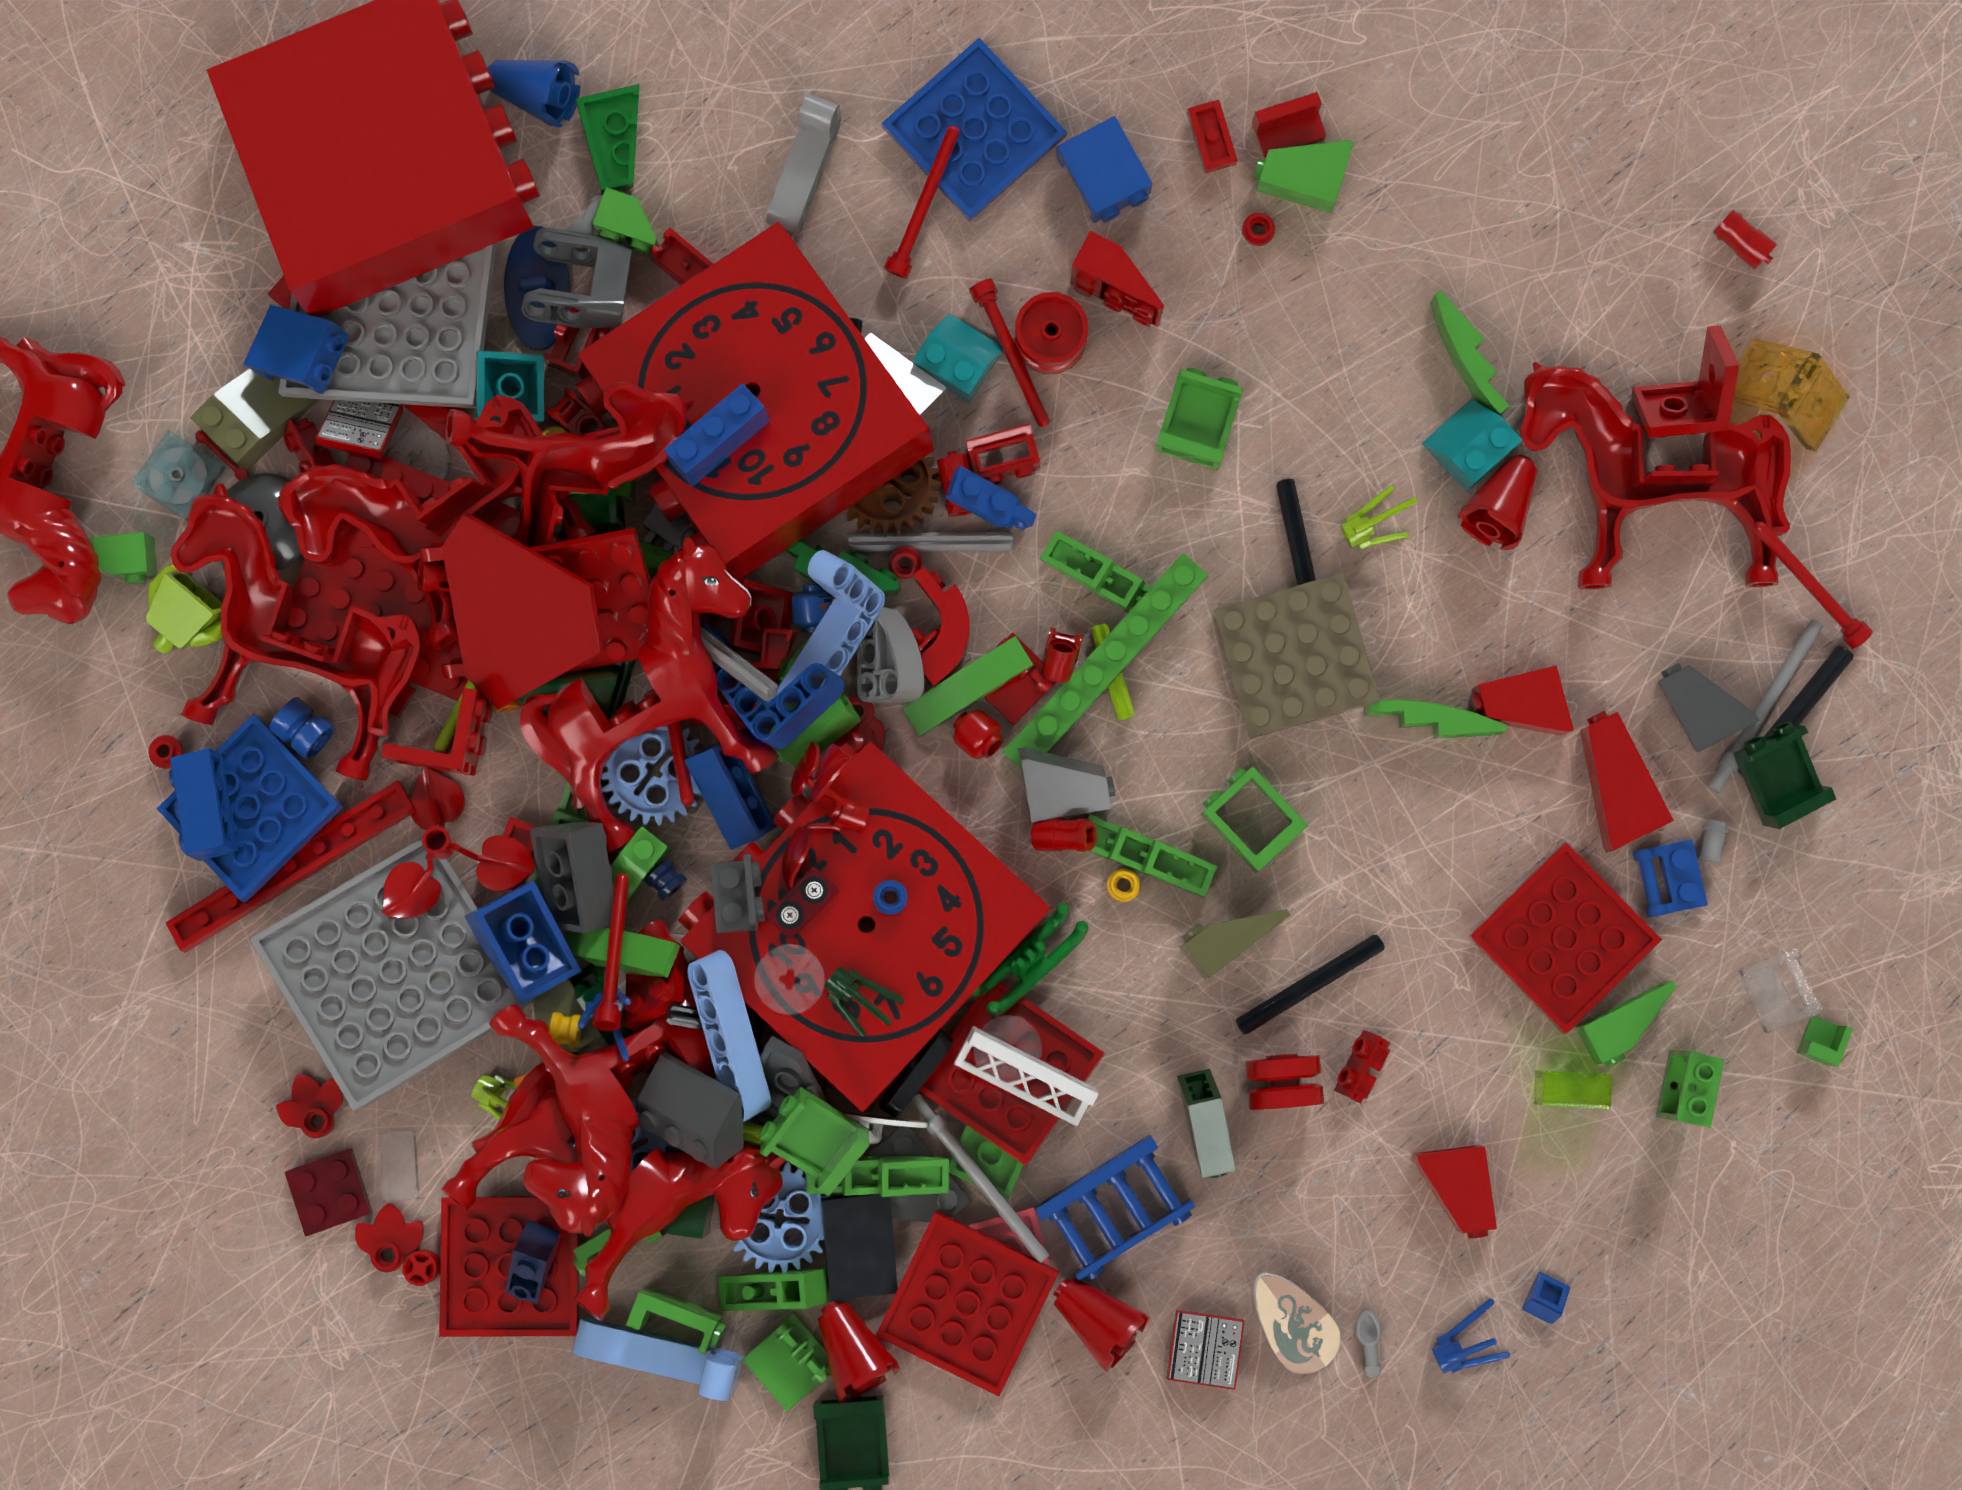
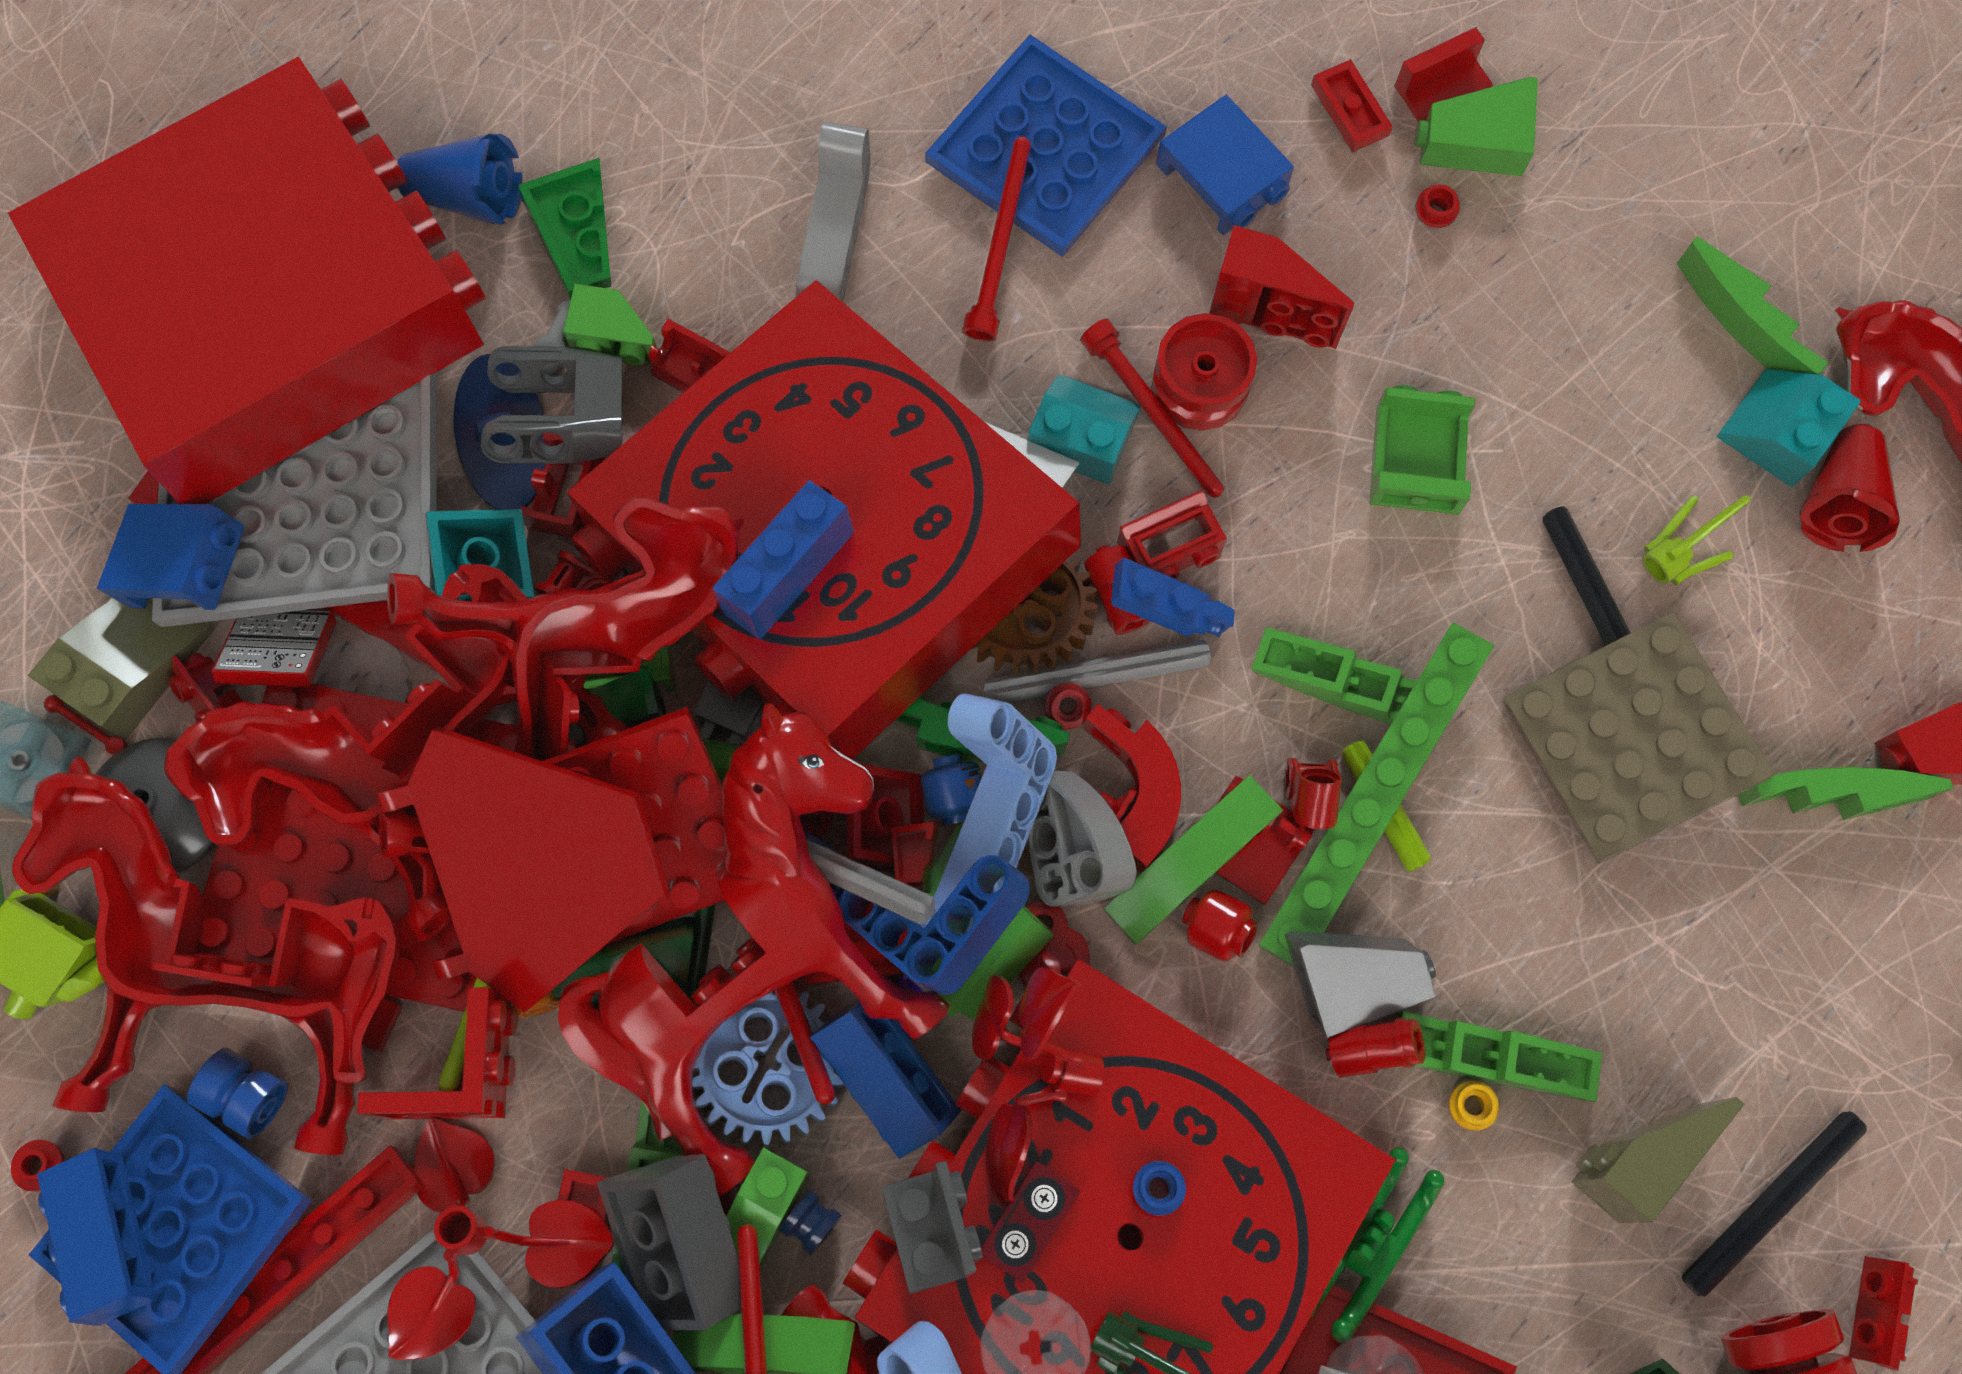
camera: 15 degrees left, 10 degrees down
bright green window [1201,766,1308,873] -> none

